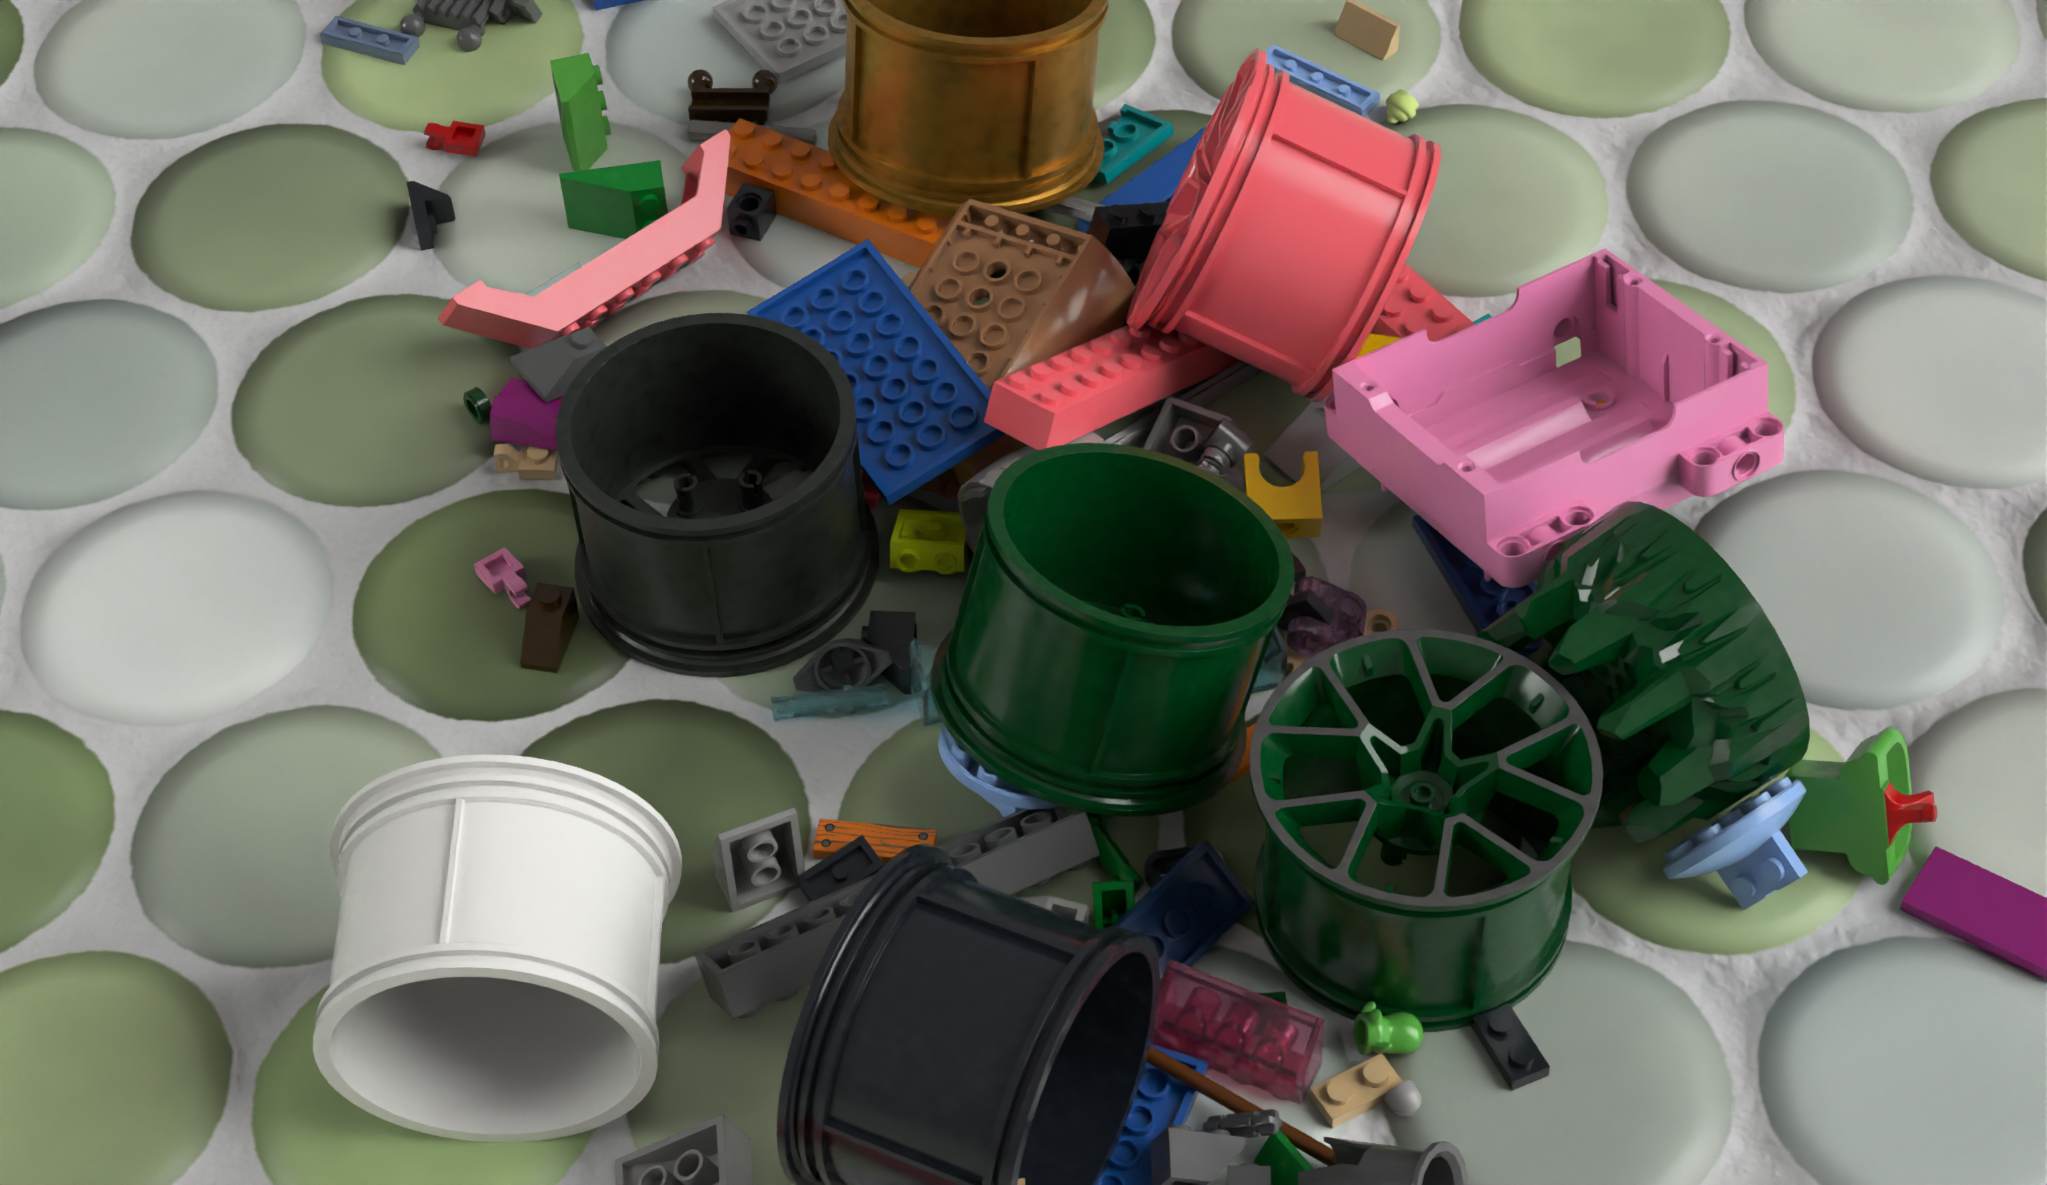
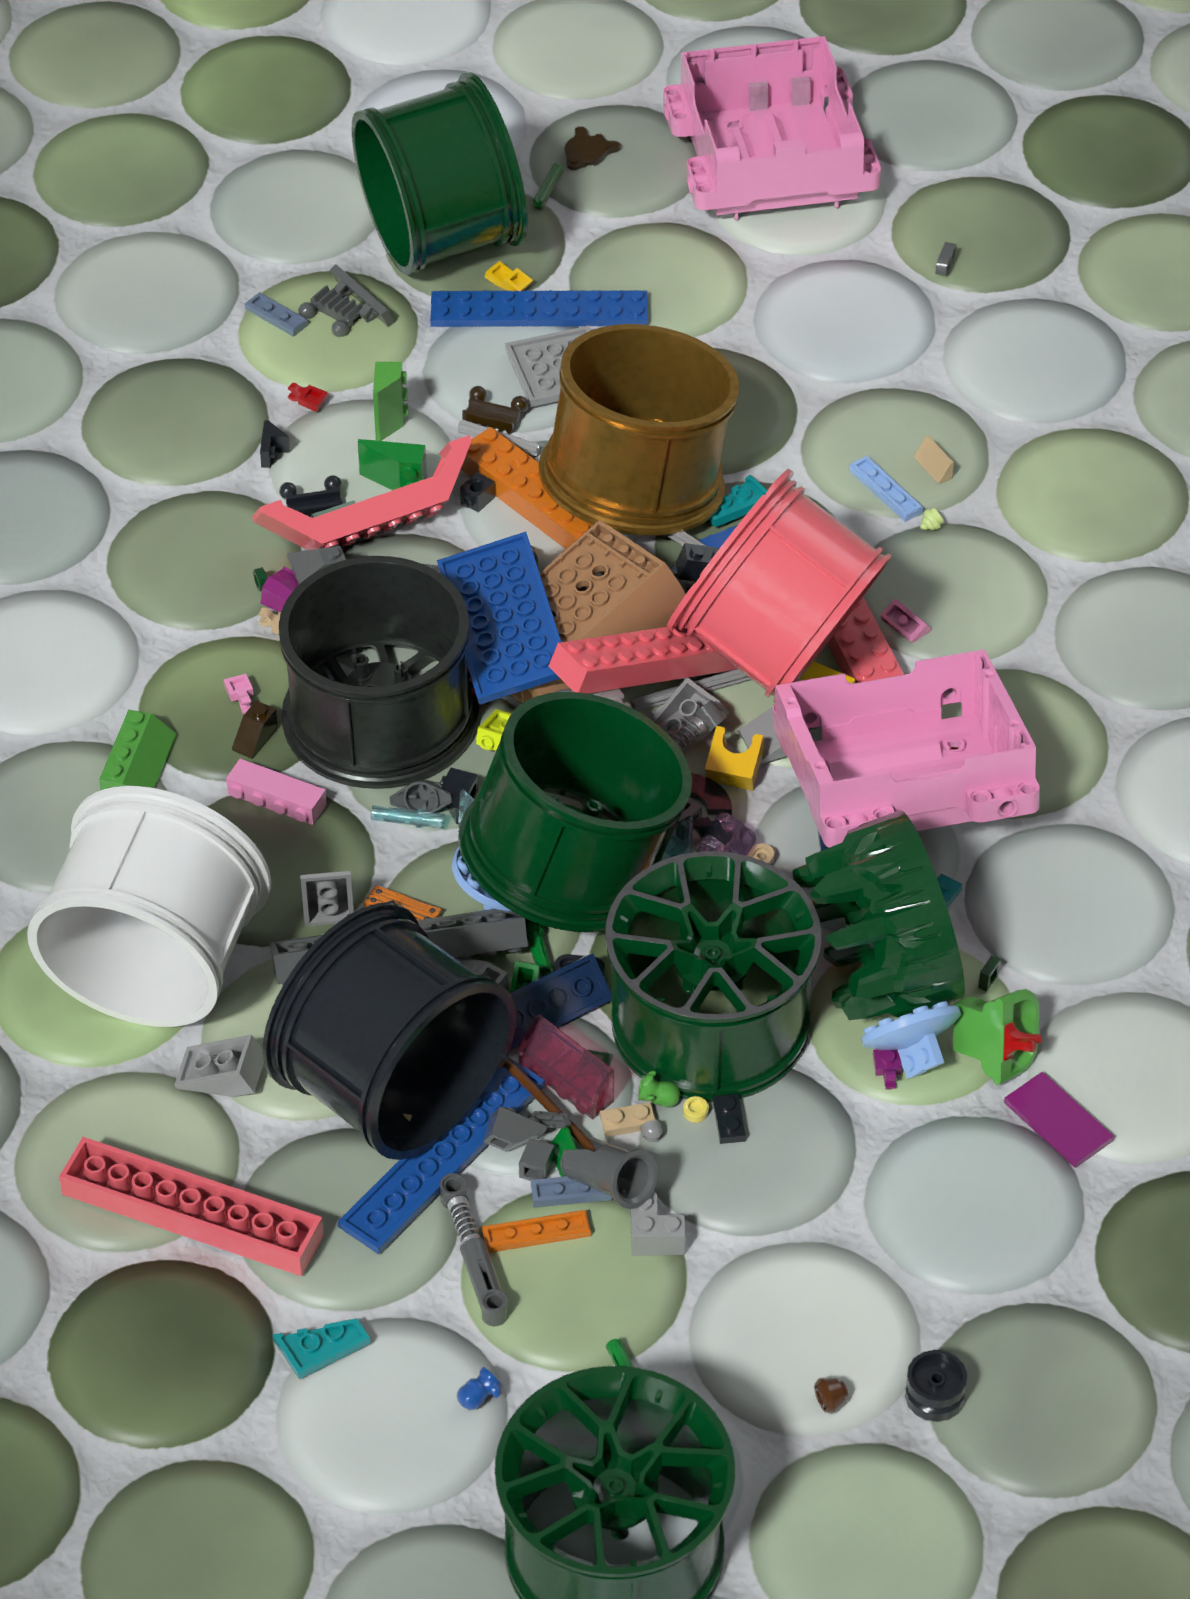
camera: 15 degrees right, 0 degrees up
none -> bright green slope [99,709,177,790]
none -> bright pink brick [226,759,327,825]
none -> black gear [279,475,343,517]
none -> light yellow tile [683,1096,709,1123]
none -> magenta plate [872,1049,902,1090]
none -> bright pink slope [880,598,931,643]

